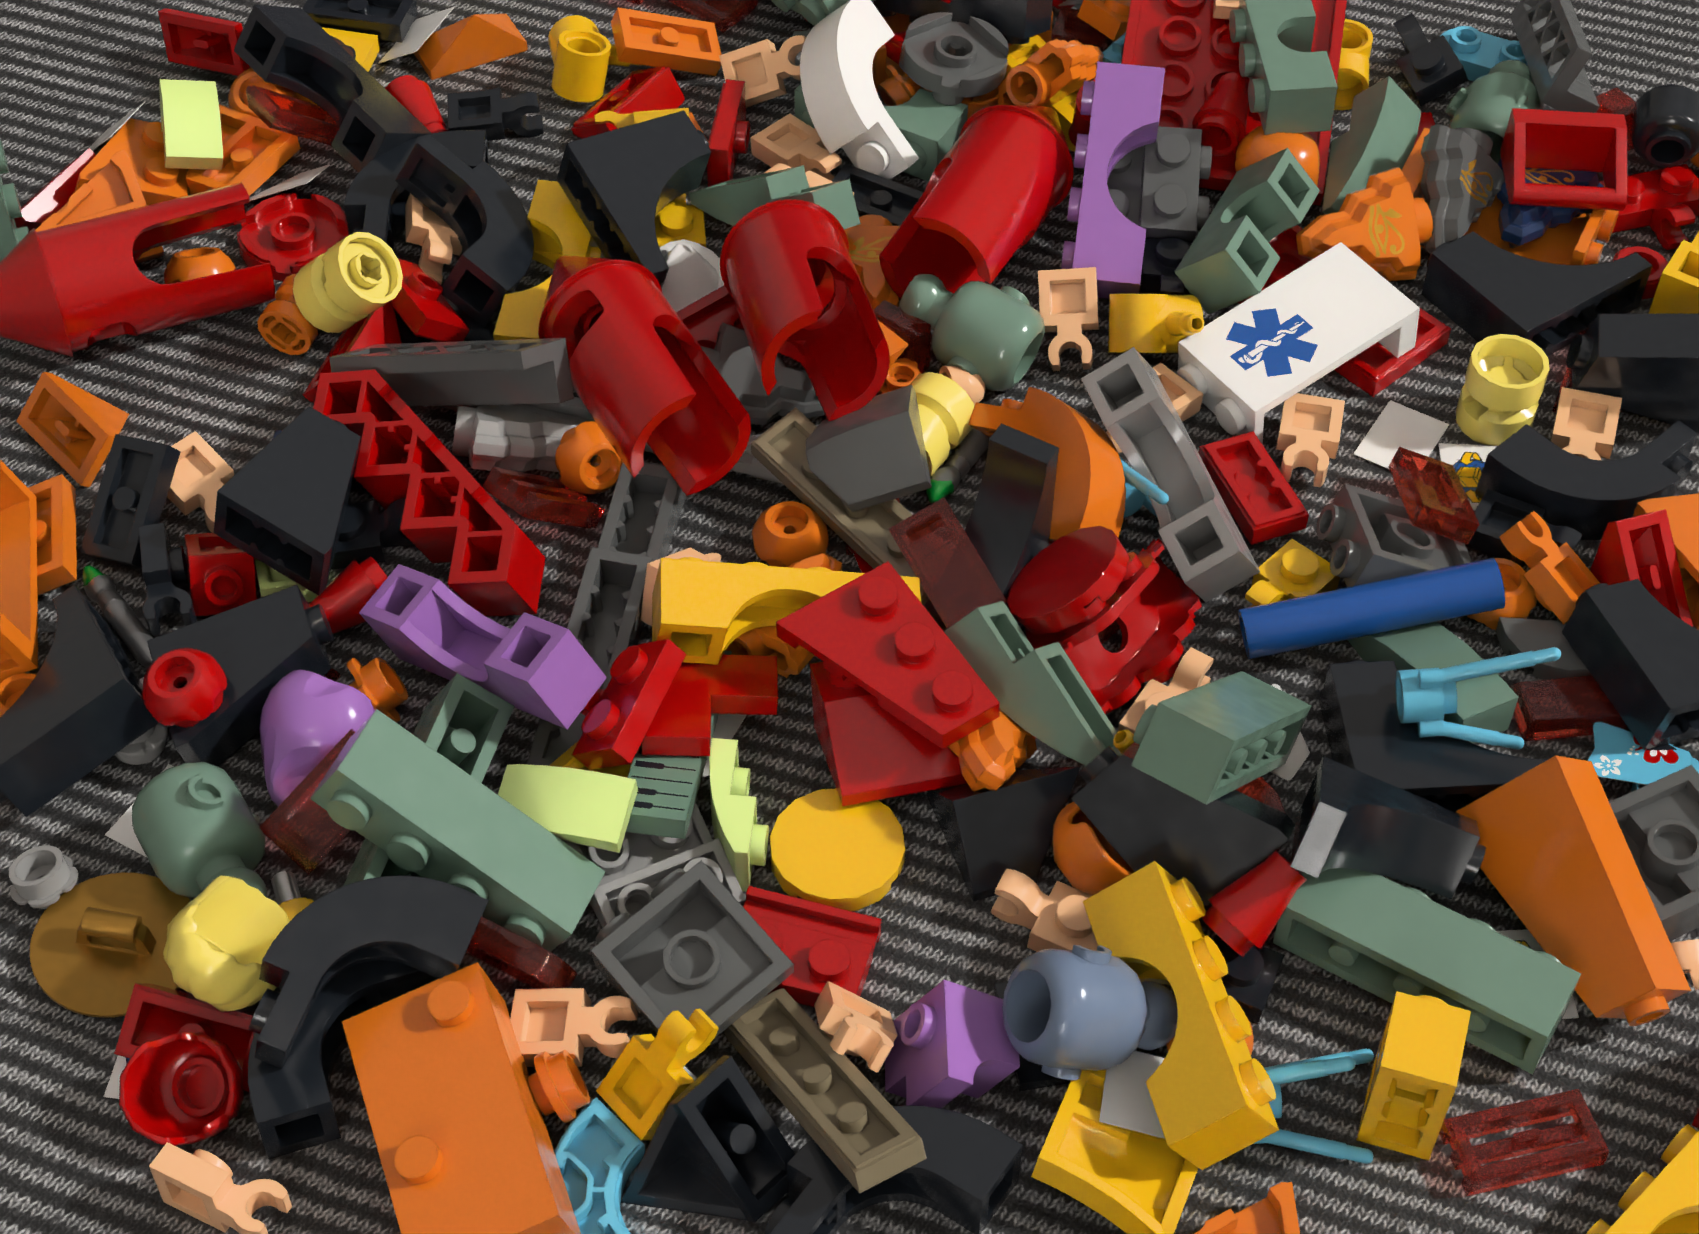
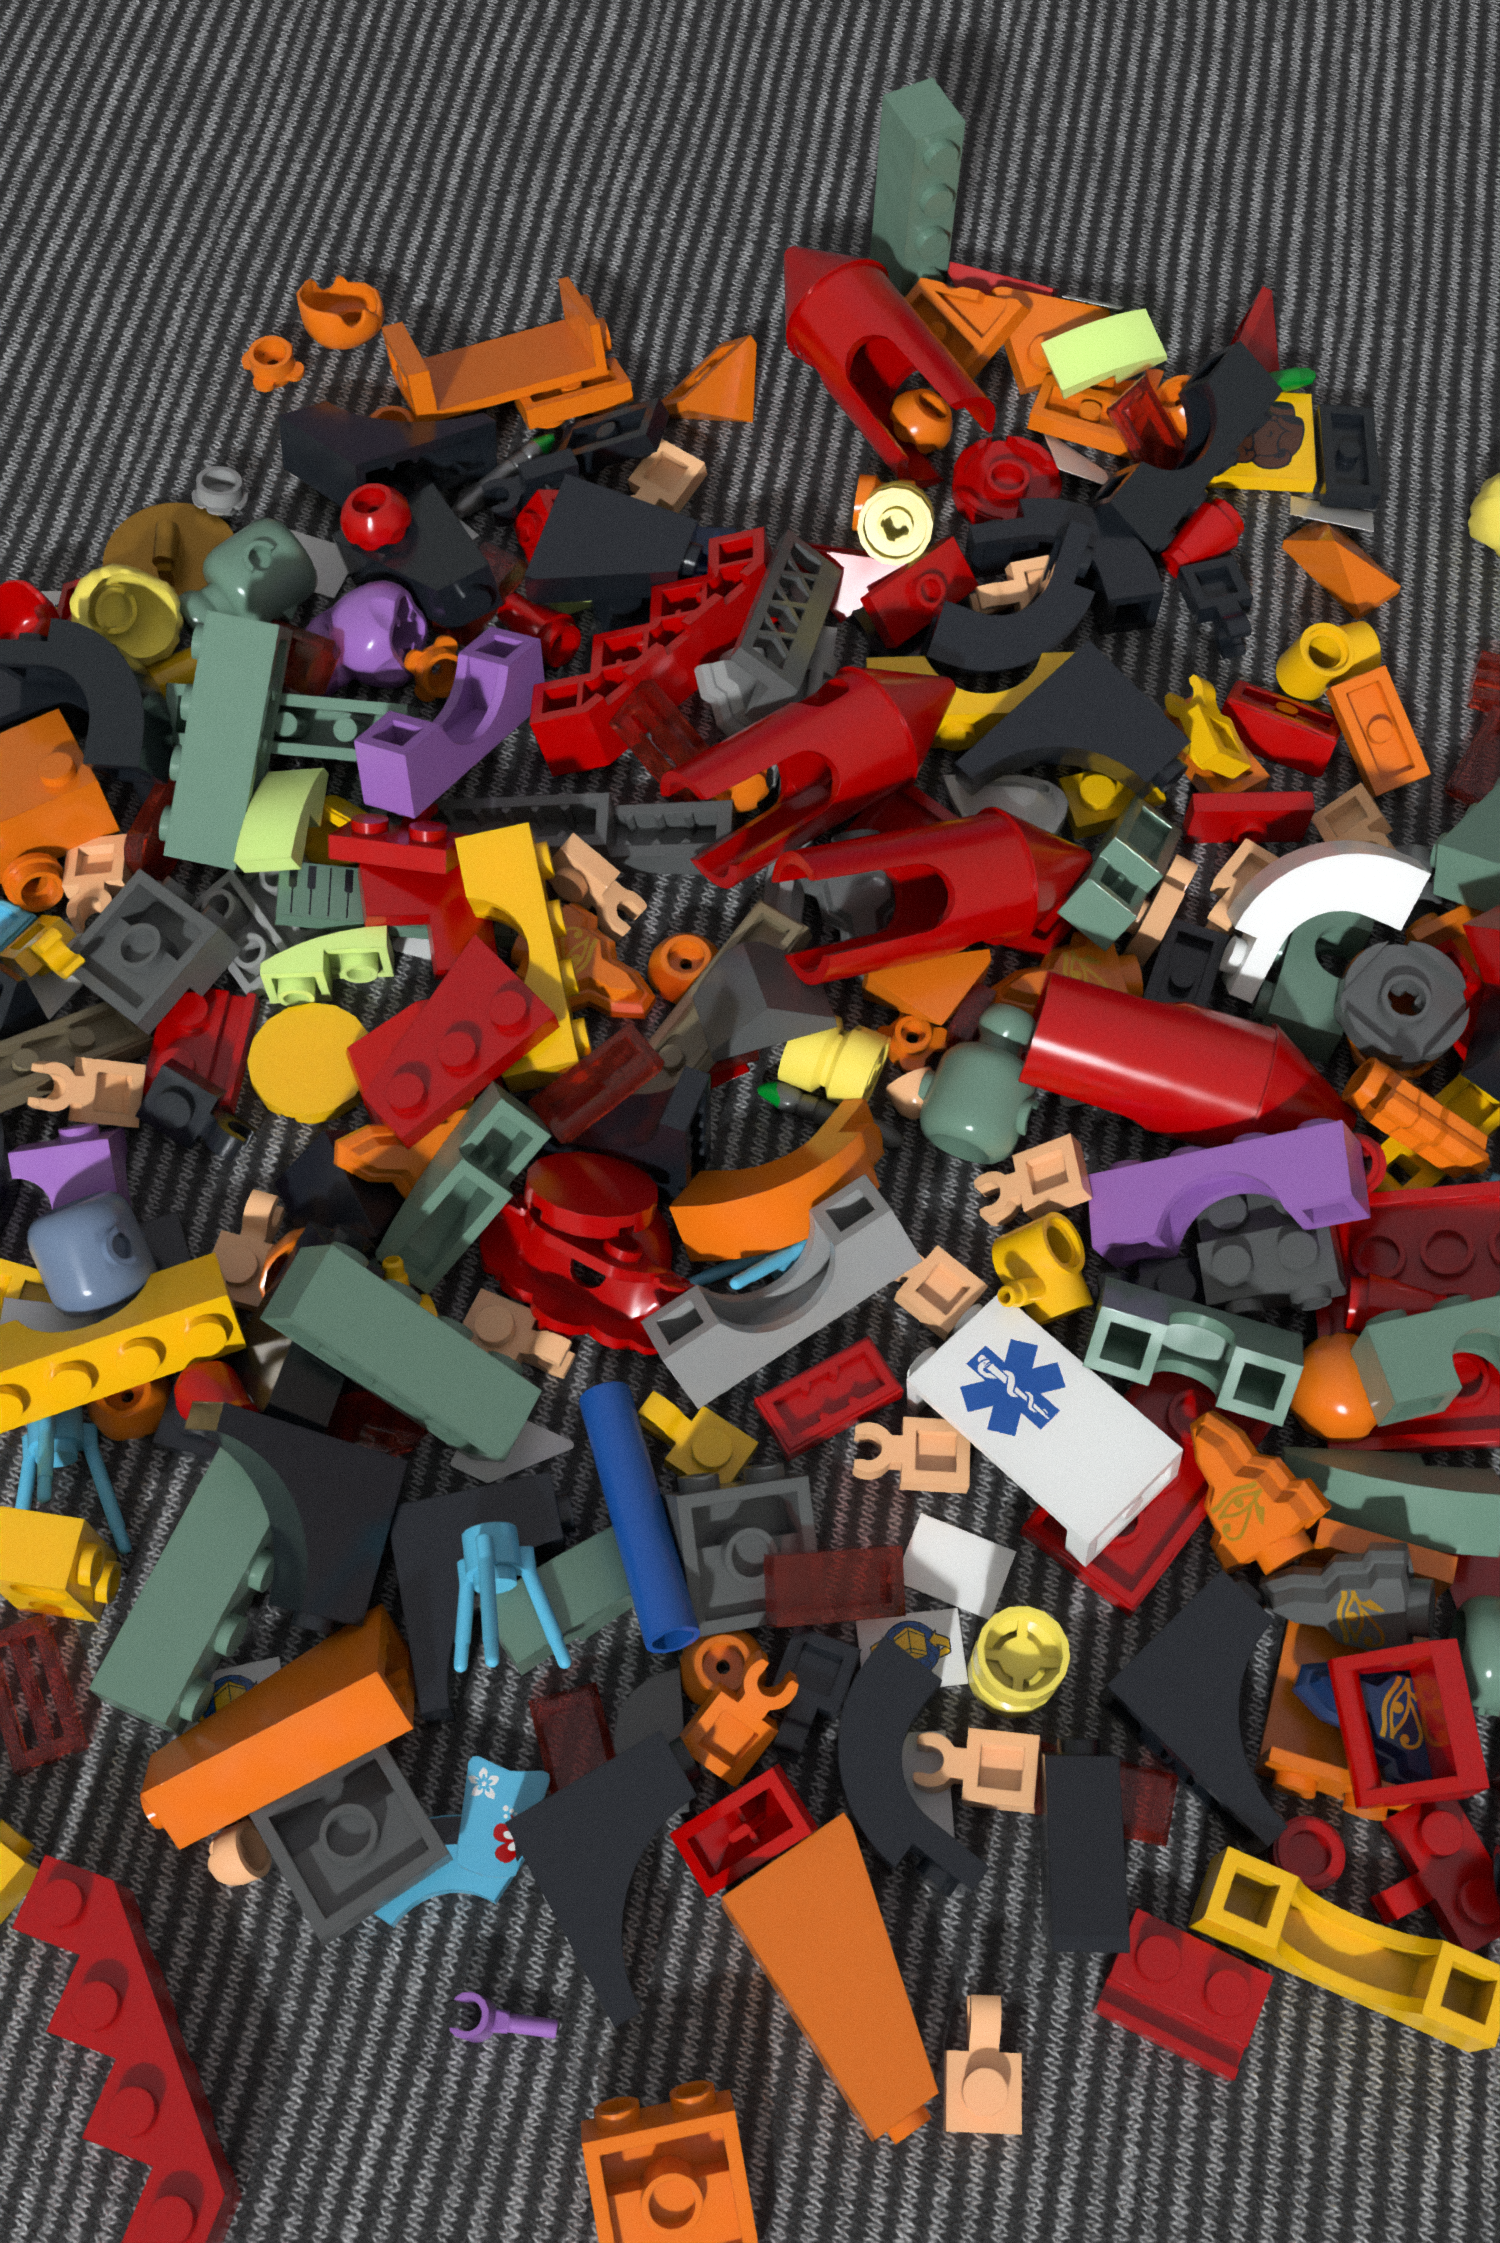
camera: 80 degrees right, 15 degrees up
none -> black plate [135,1058,257,1162]

